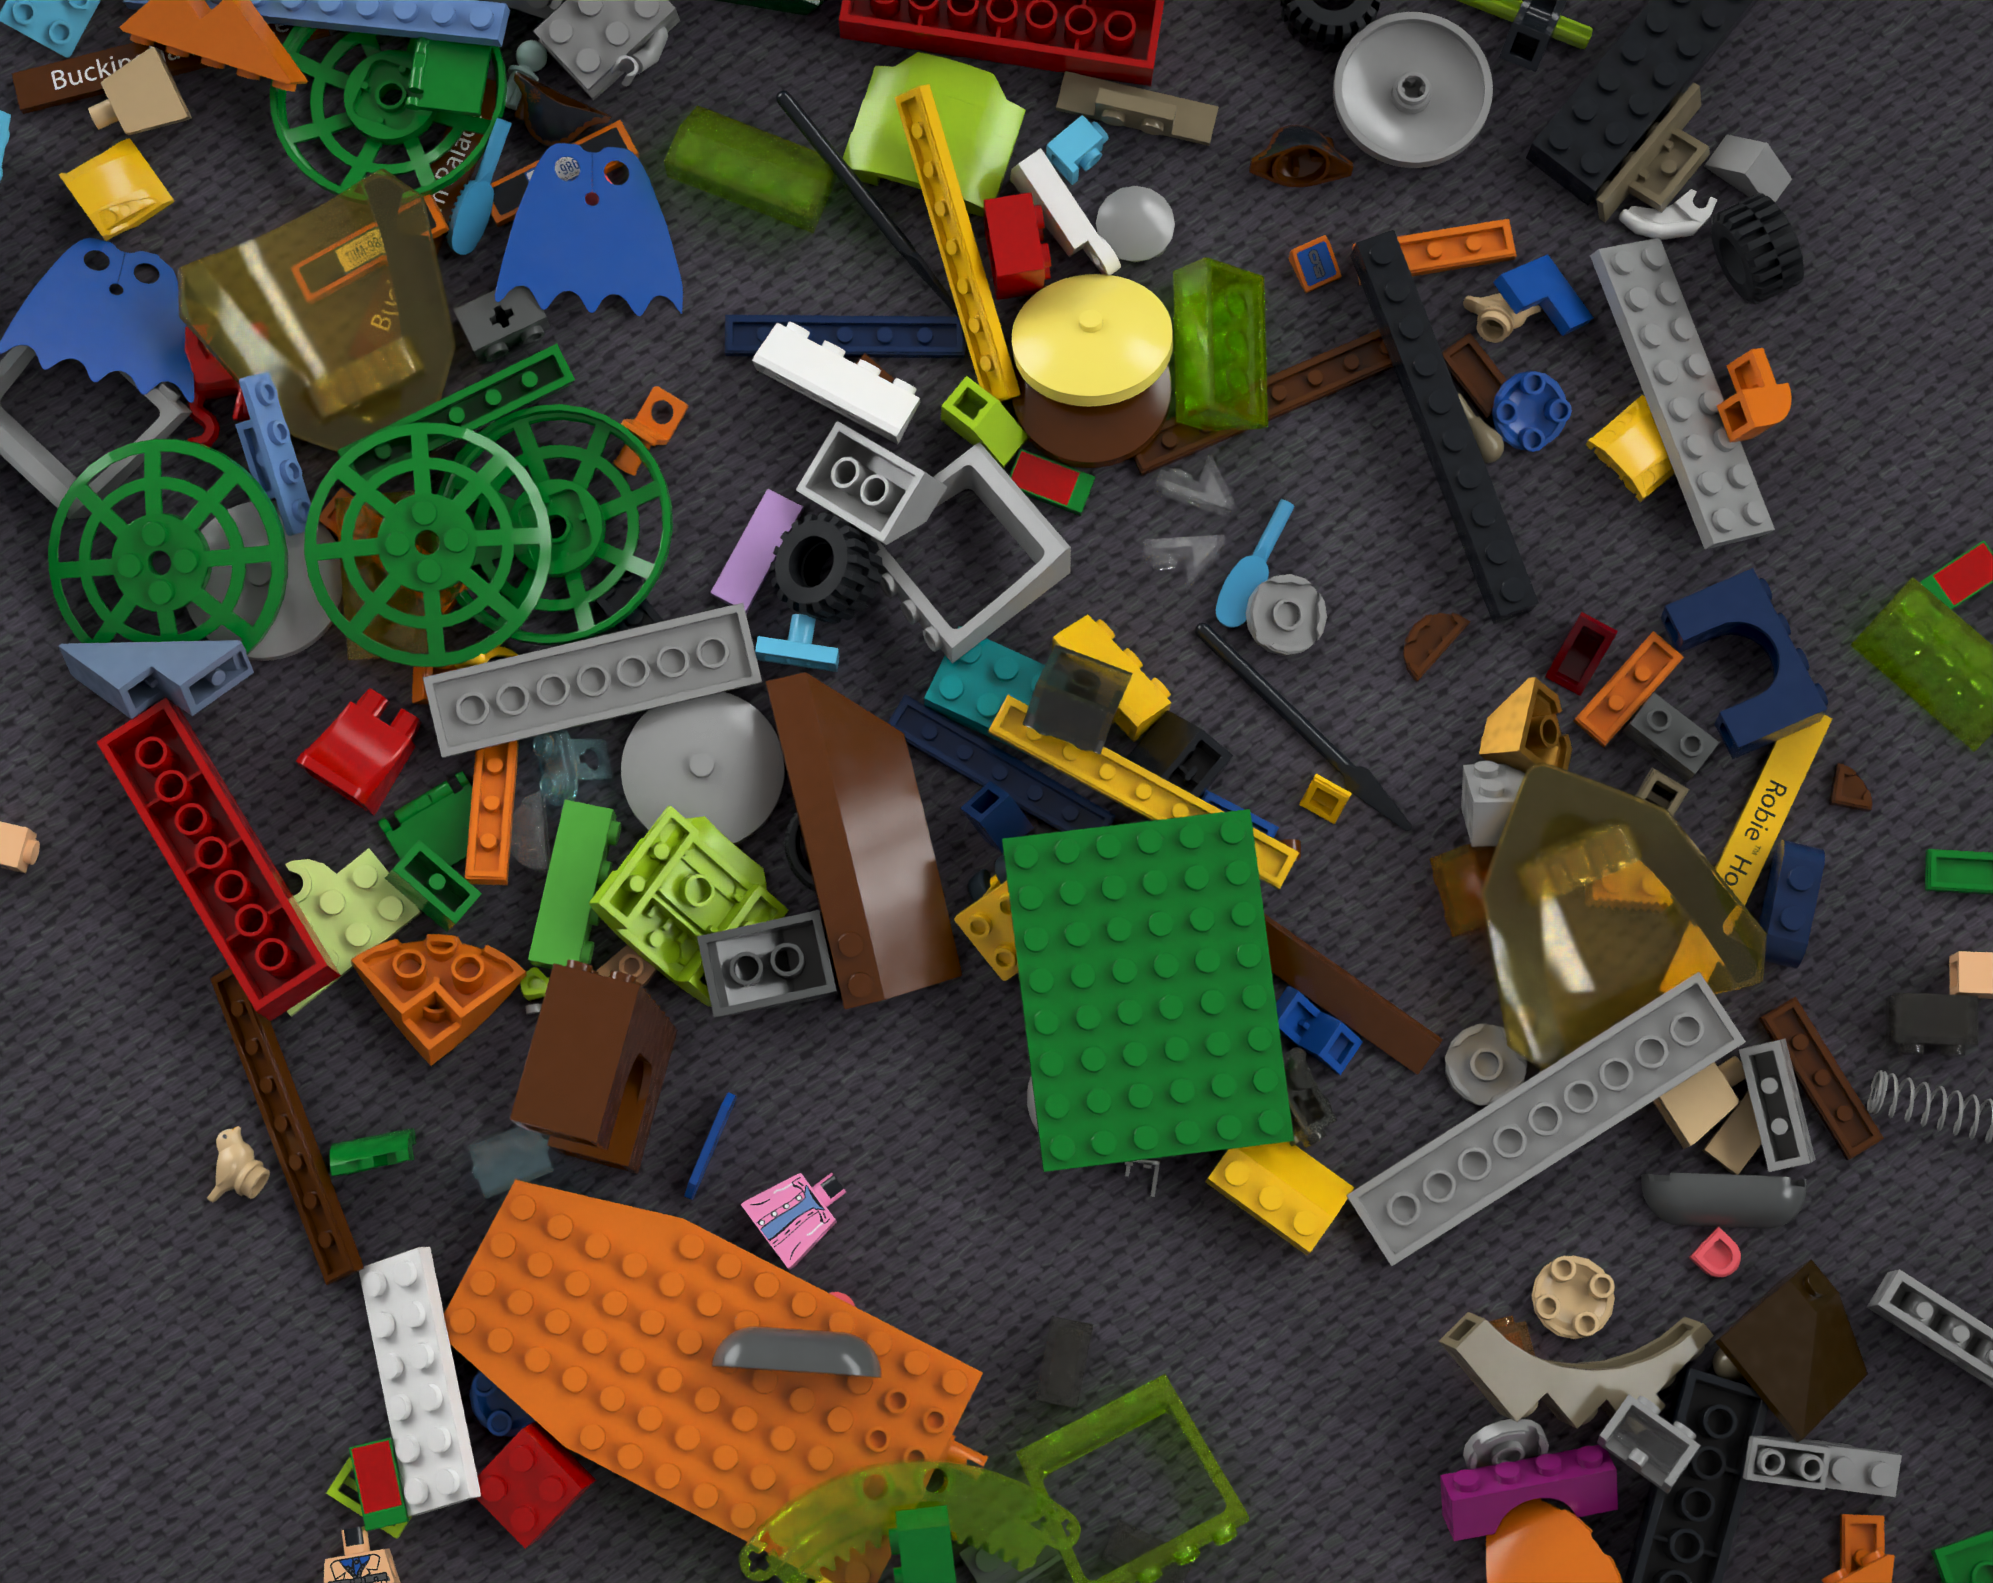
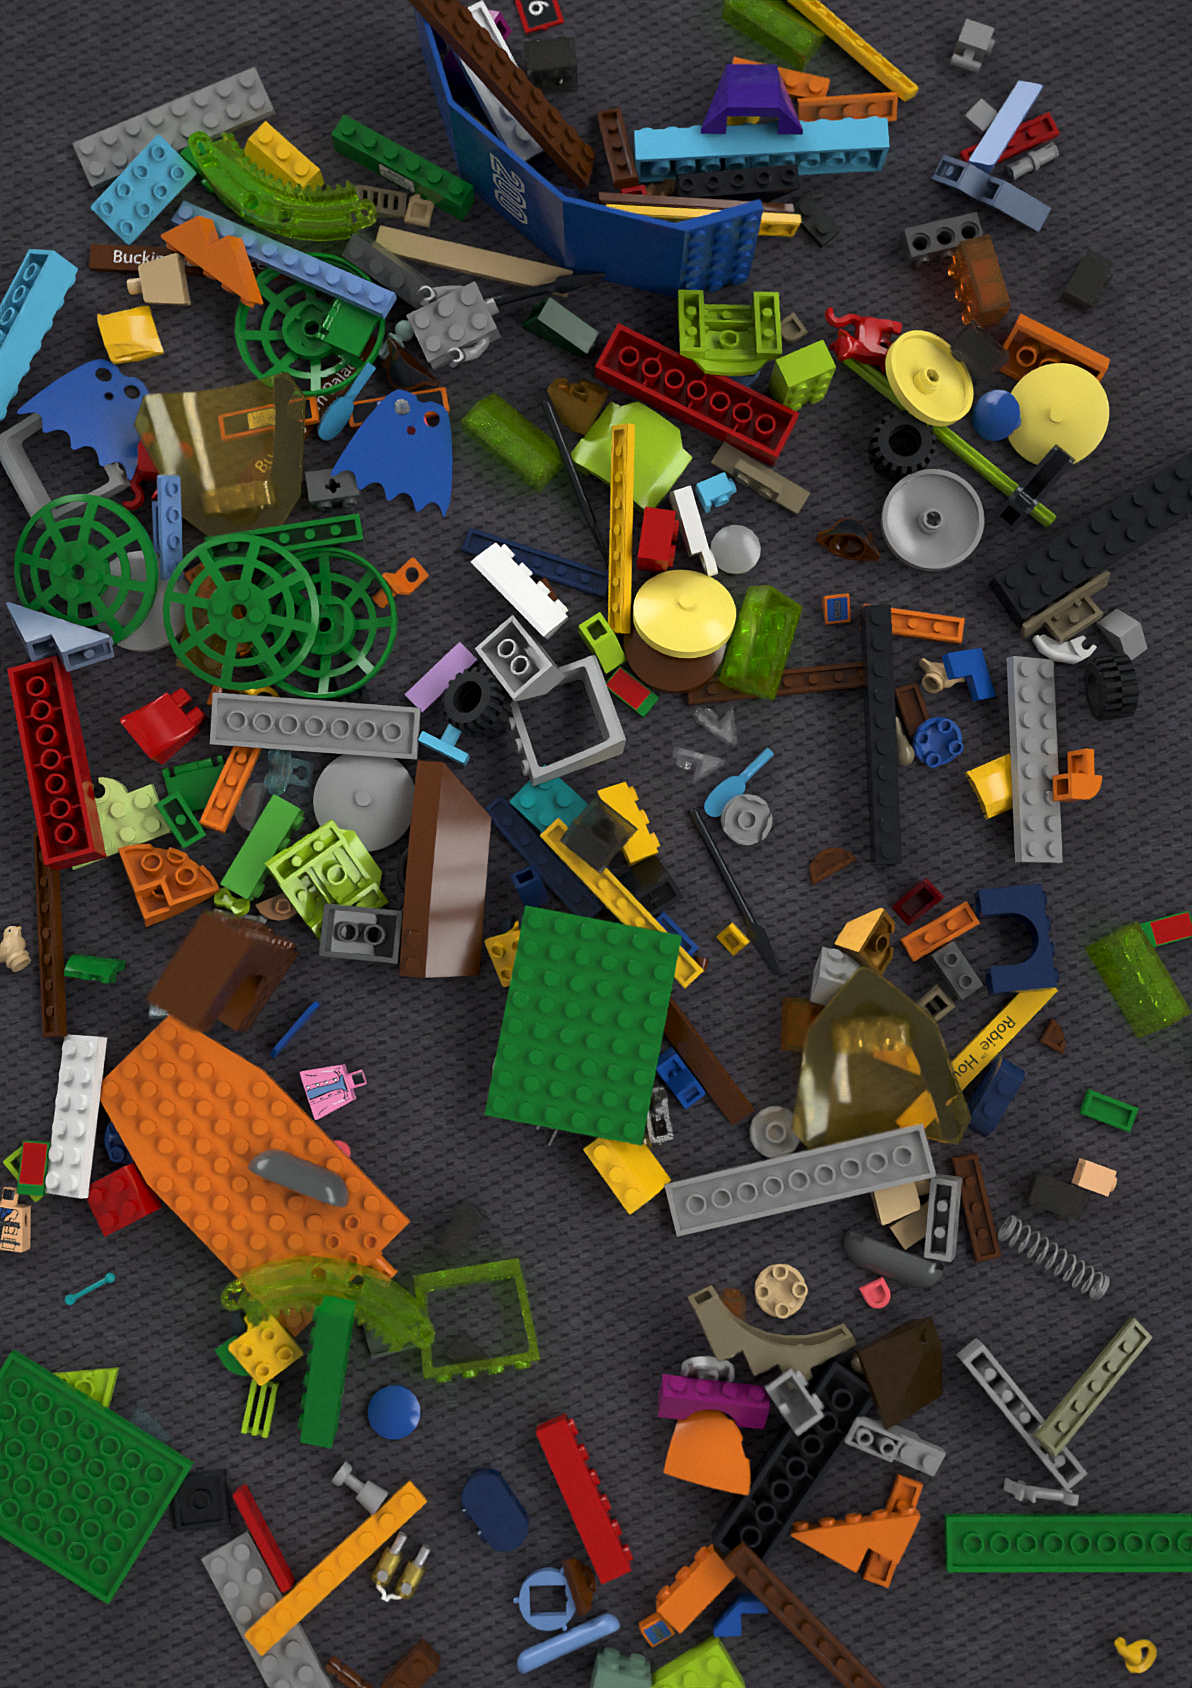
camera: 20 degrees right, 5 degrees up
none -> pearl gold slope [547,377,610,435]

